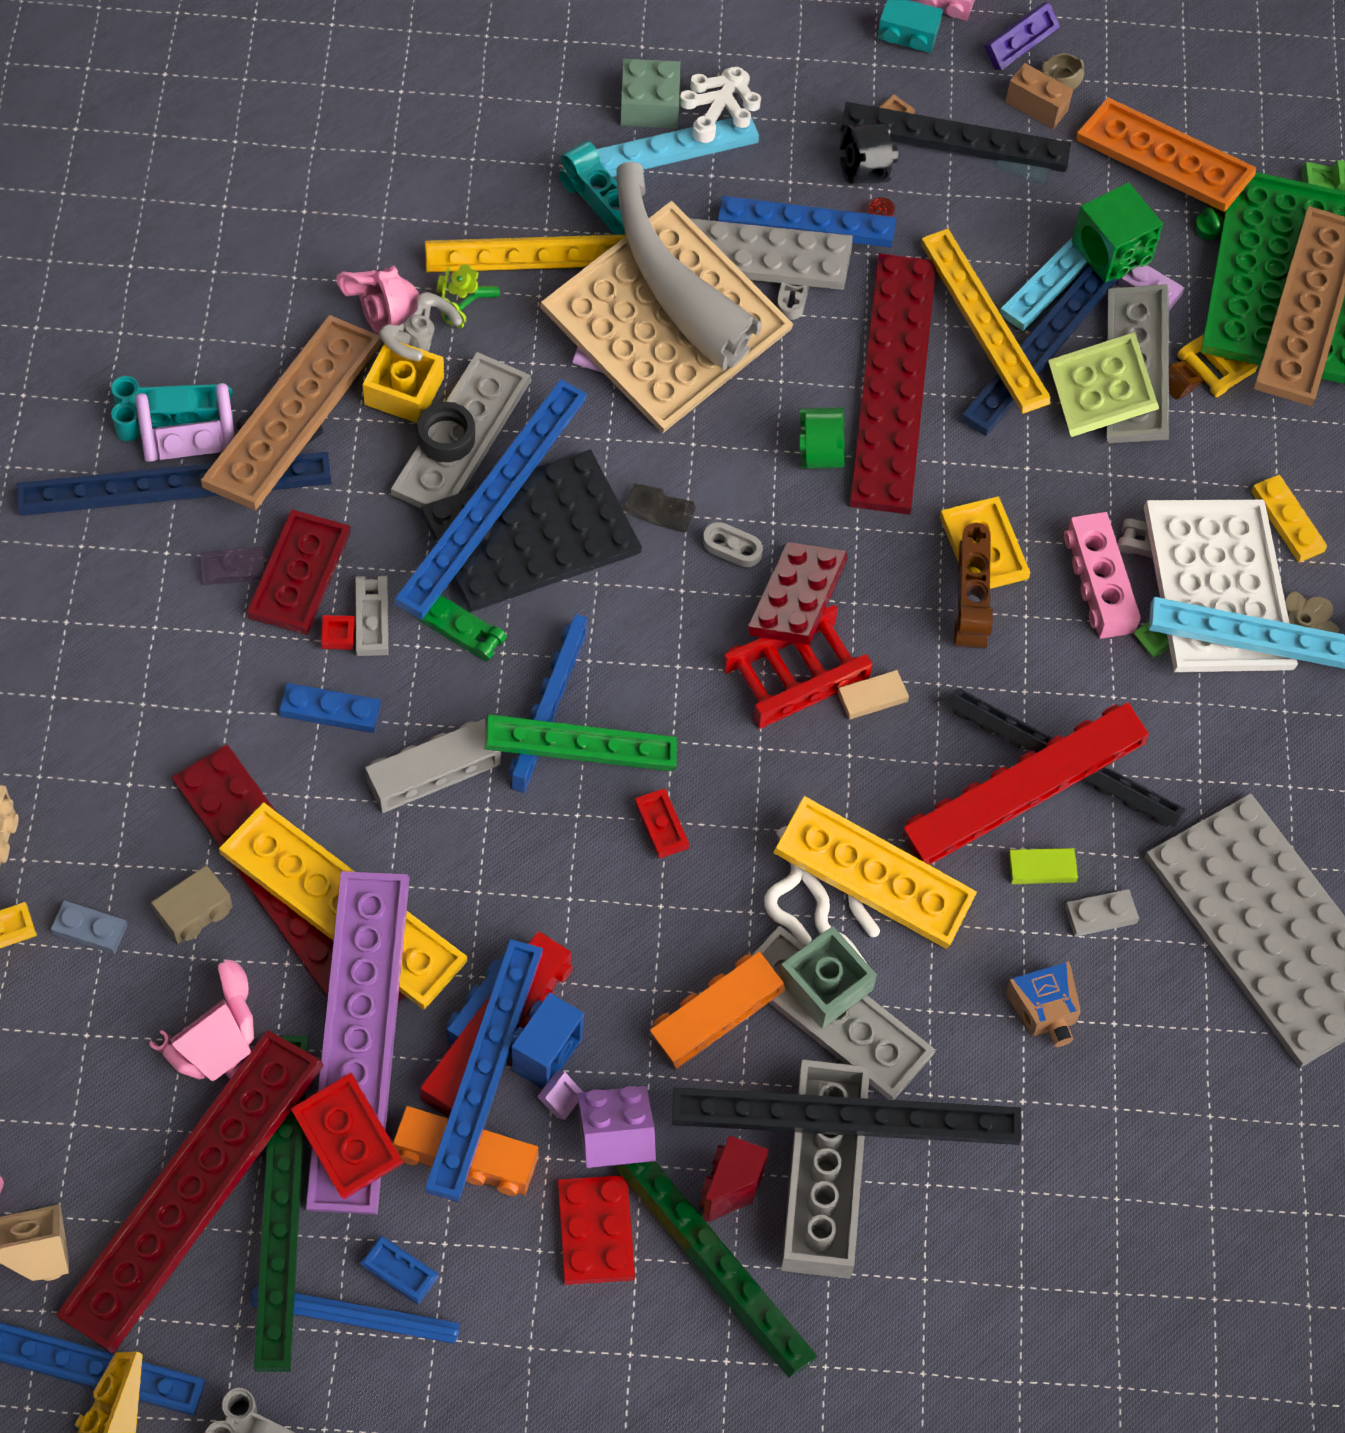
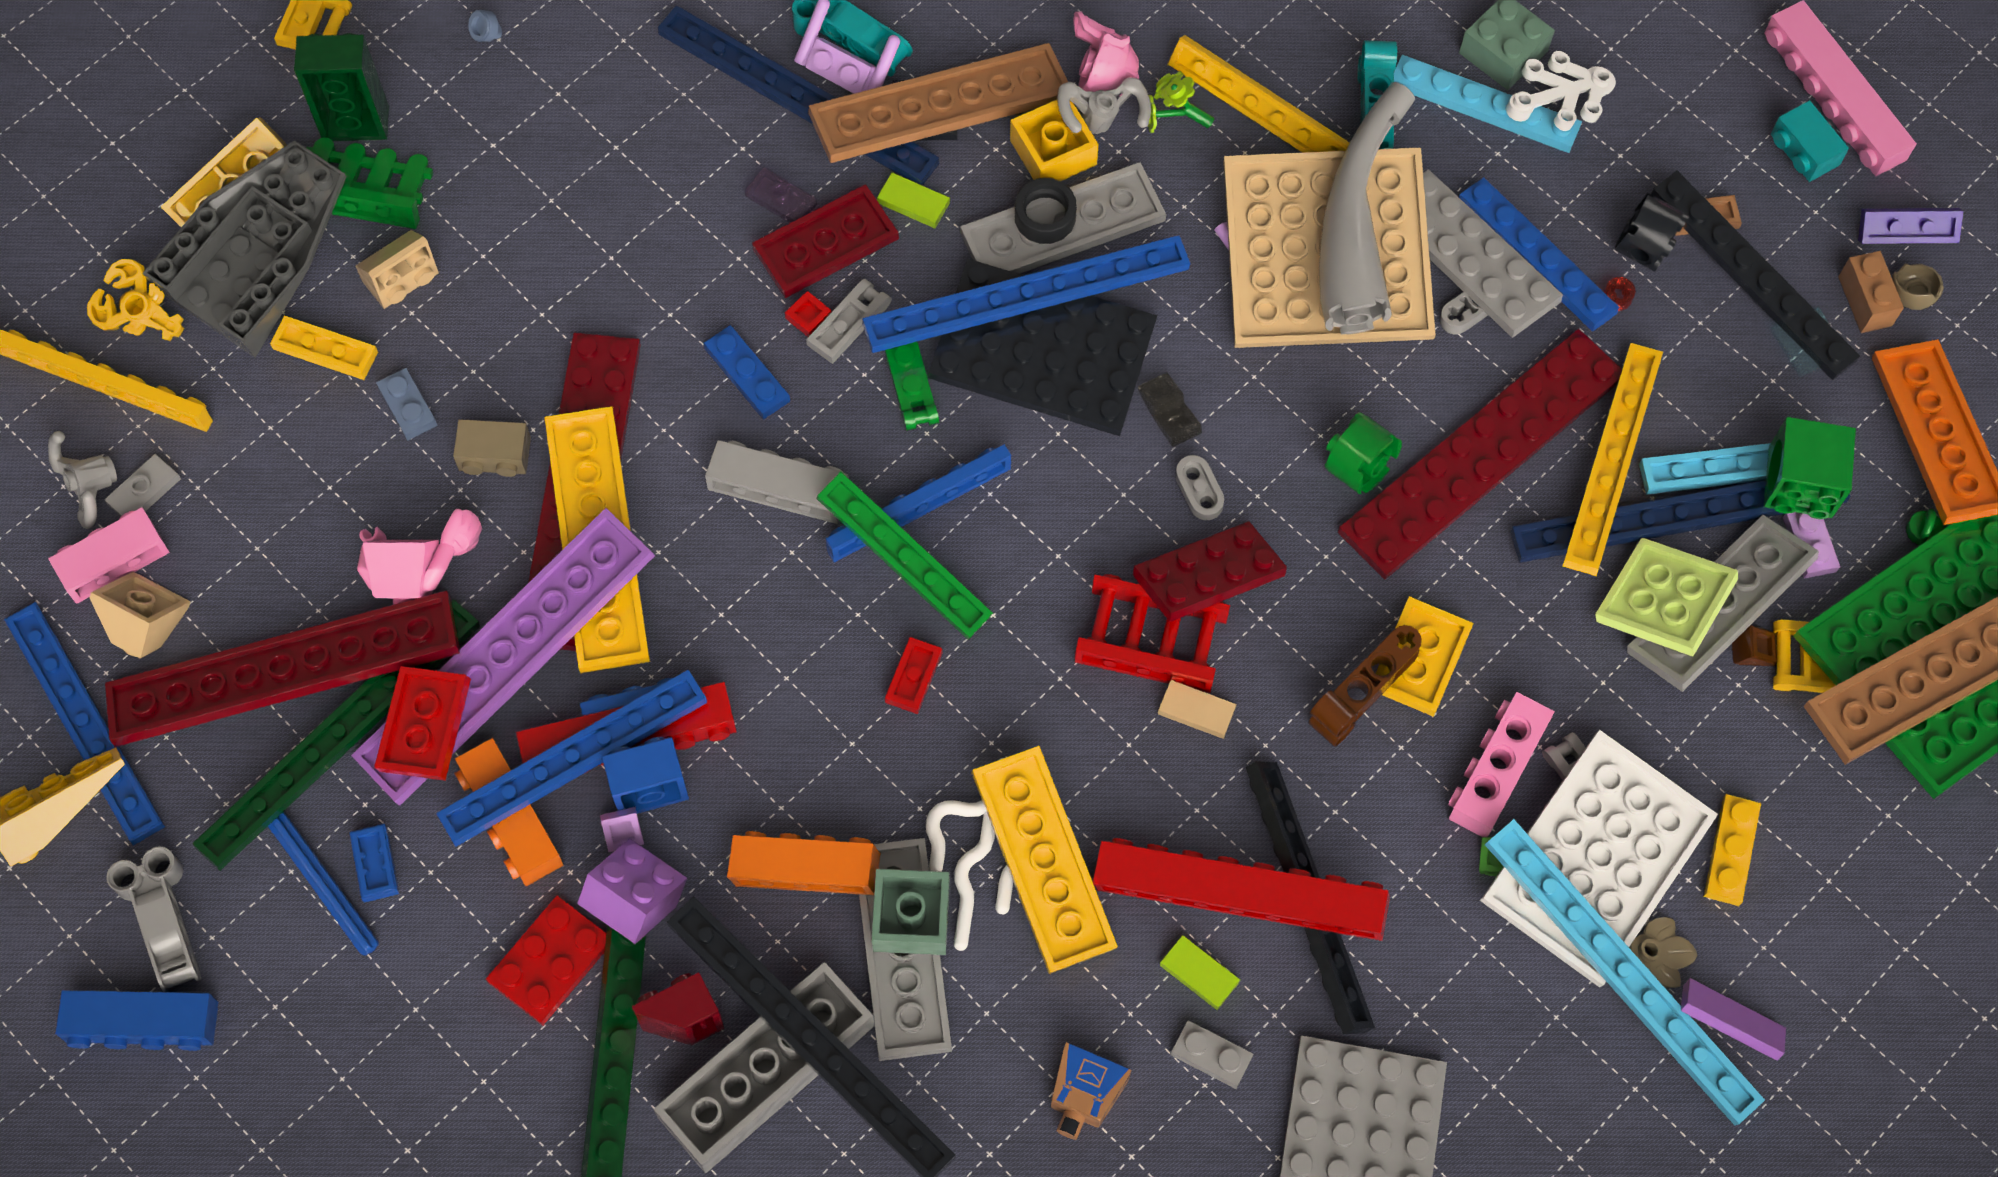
camera: 45 degrees right, 5 degrees up
none -> lime tile [877,173,950,228]

